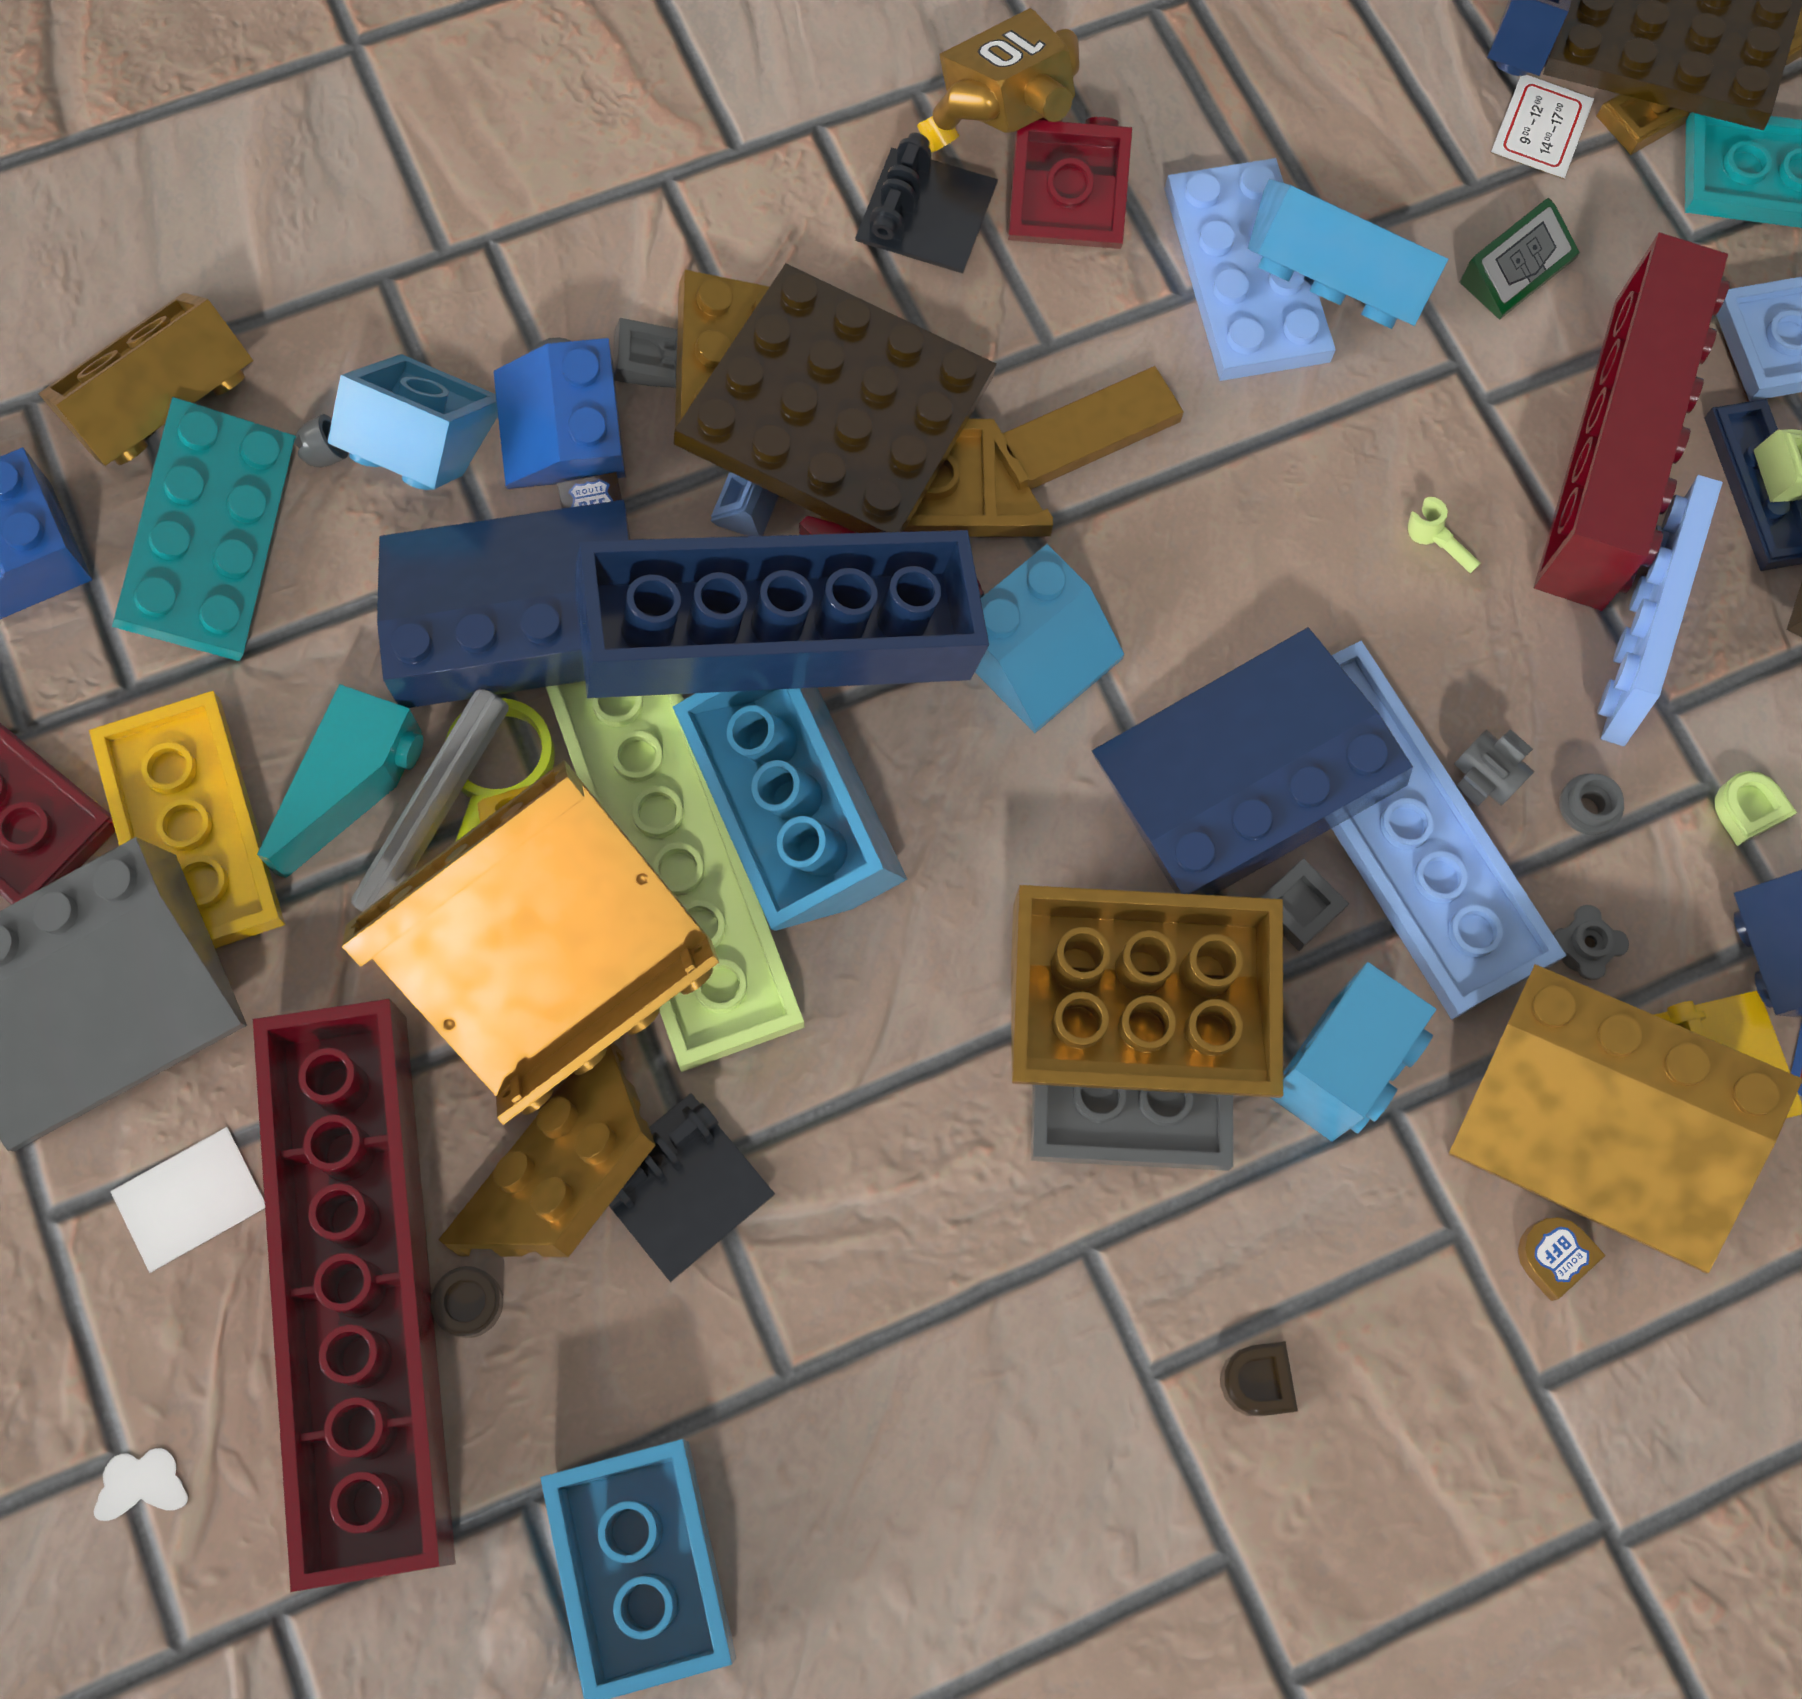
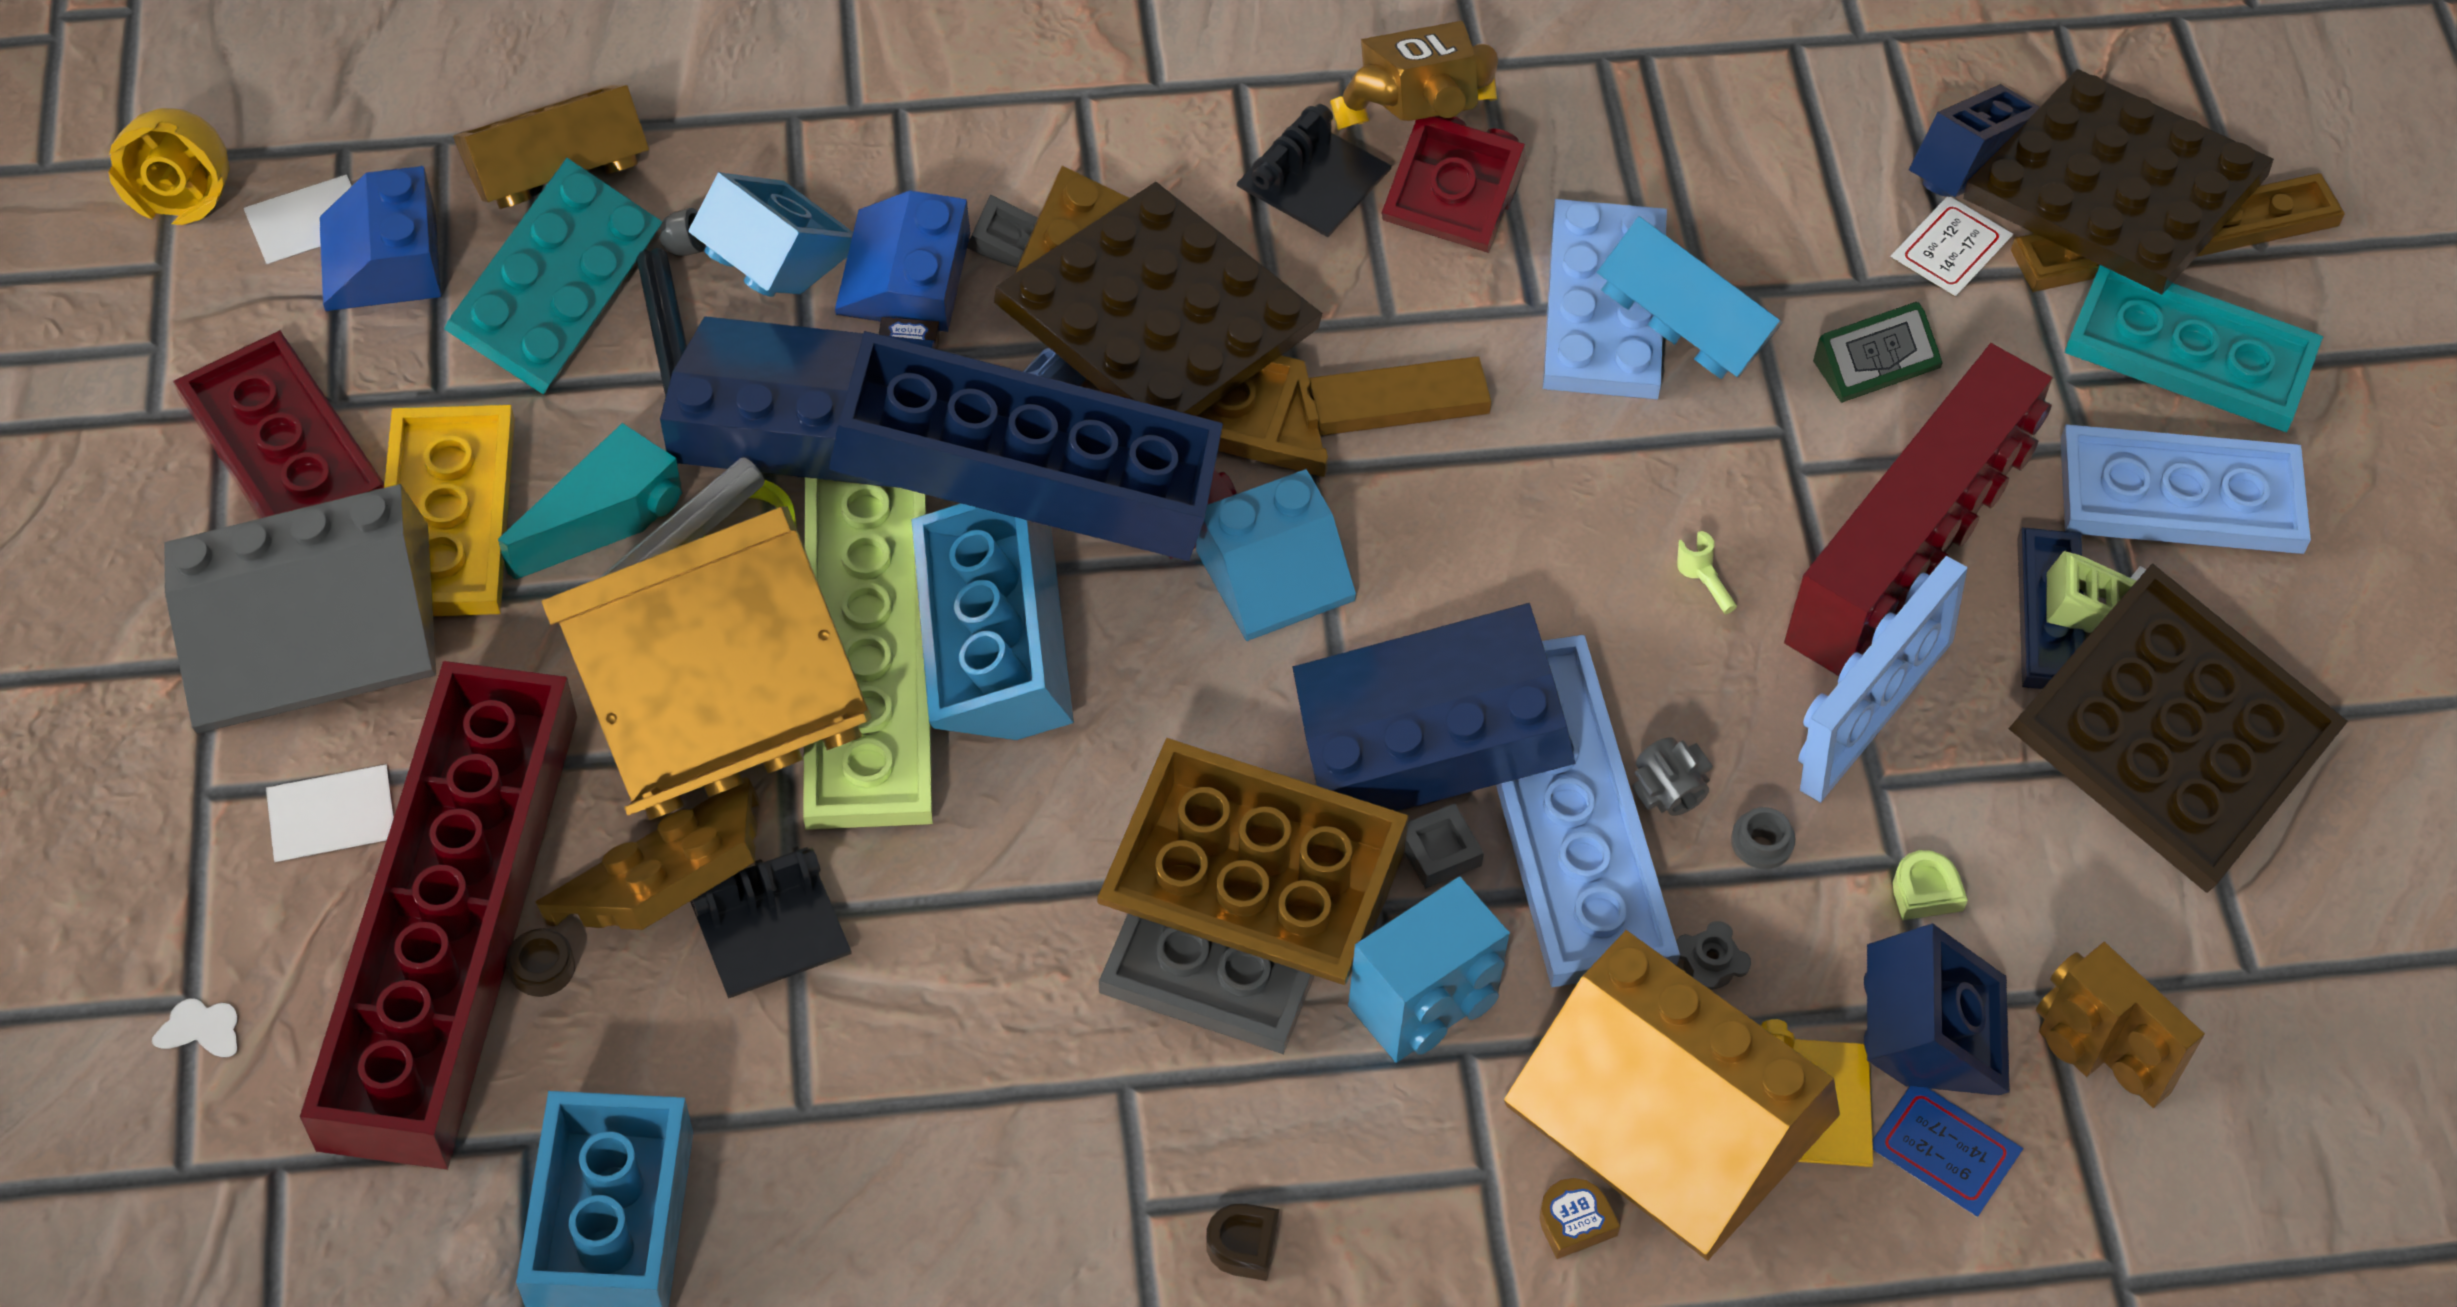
camera: 20 degrees right, 15 degrees down
none -> black axle [637,247,687,398]

